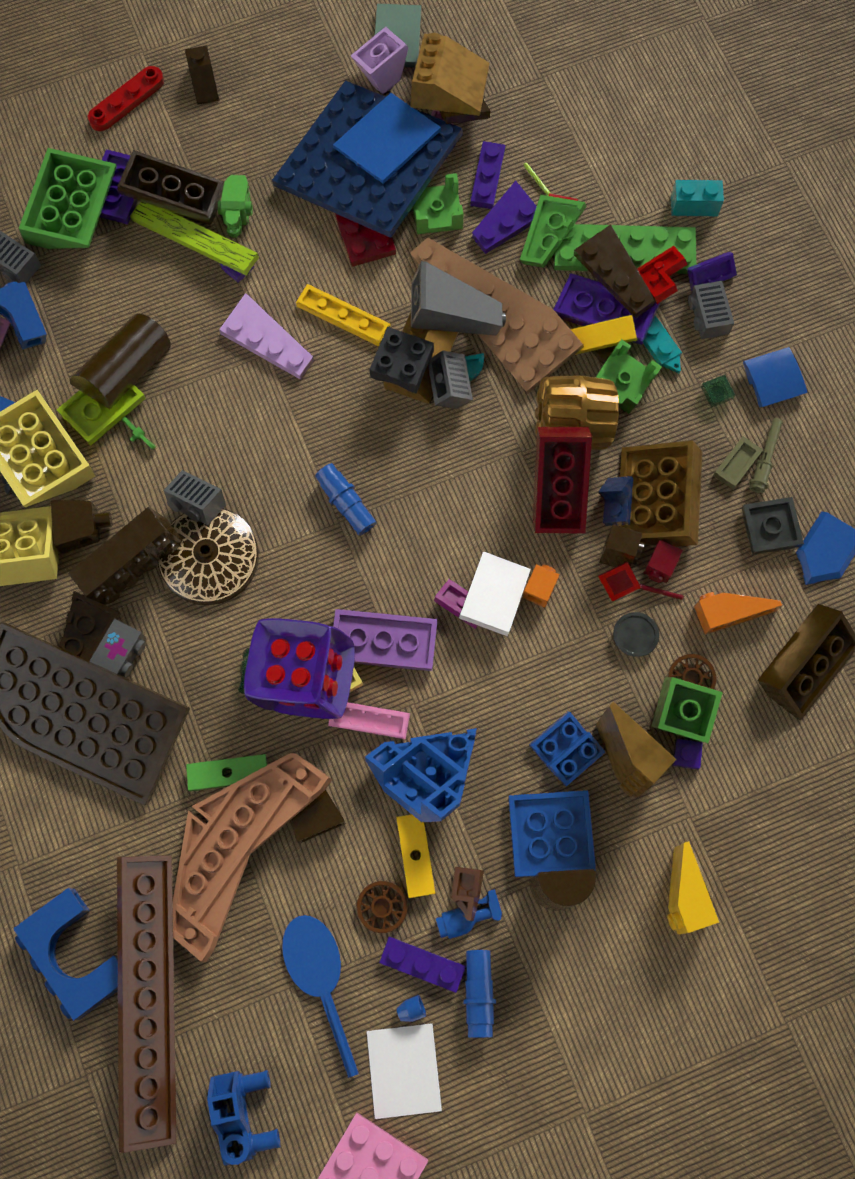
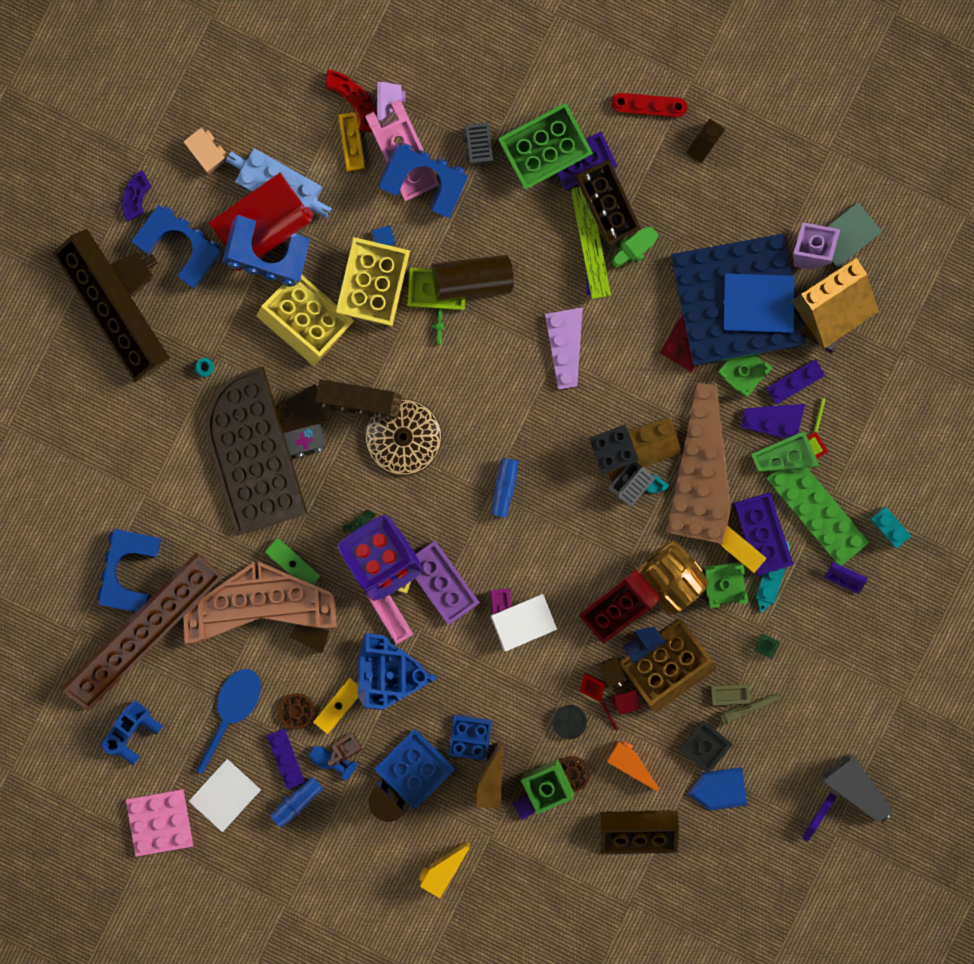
camera: 45 degrees right, 15 degrees up
dark brown torso [51,500,113,553] -> none
dark grey brick [163,470,226,525] -> none
yellow tile [296,284,391,346] -> none
blue hose [397,995,426,1022] -> none
dark grey slope [411,261,506,336] -> none
orange brick [522,564,560,608] -> none
dark brown wing [574,224,655,319] -> none
red plate [637,246,687,304] -> none
dark grey brick [688,281,734,339] -> none
blue slope [743,347,808,408] -> none

